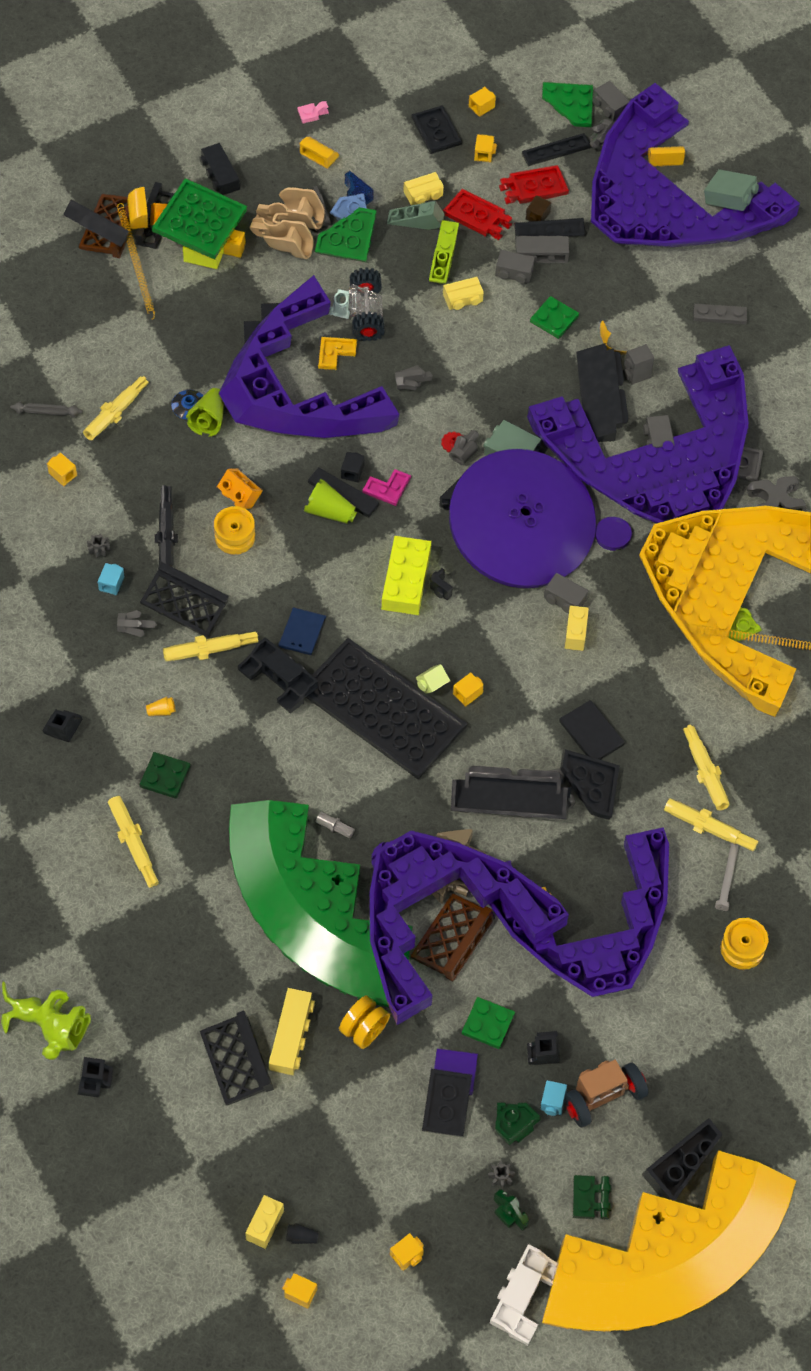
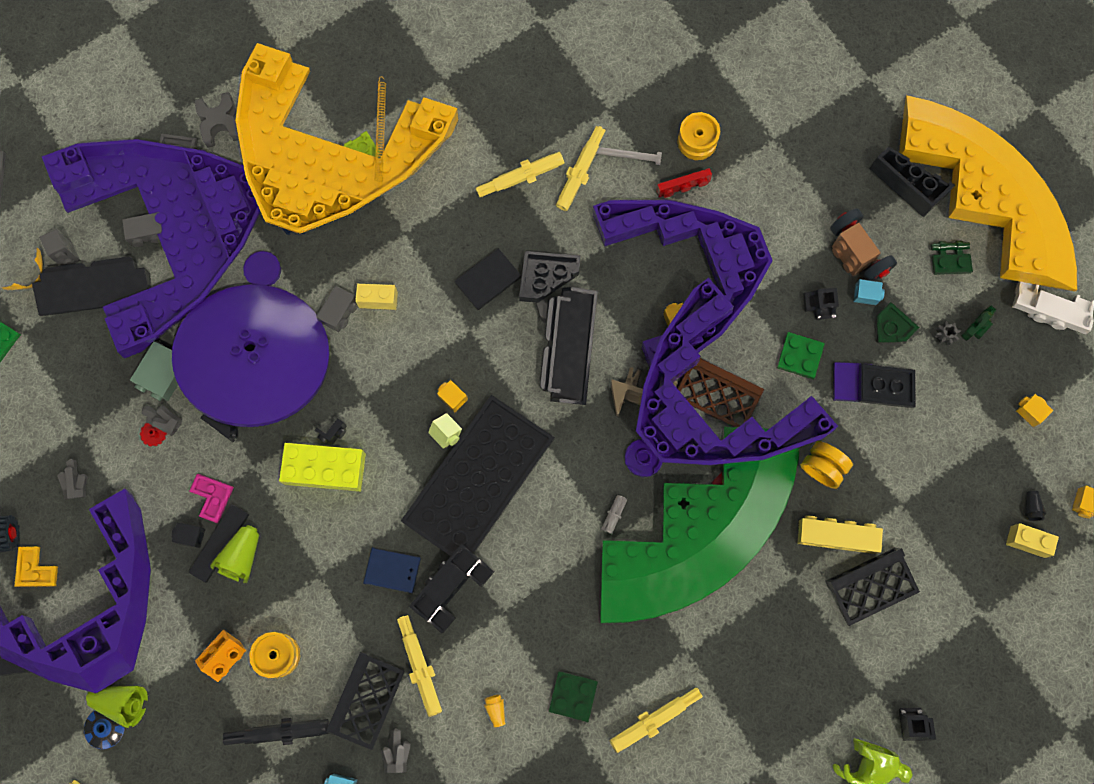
camera: 90 degrees left, 15 degrees up
none -> red plate [656,168,712,198]

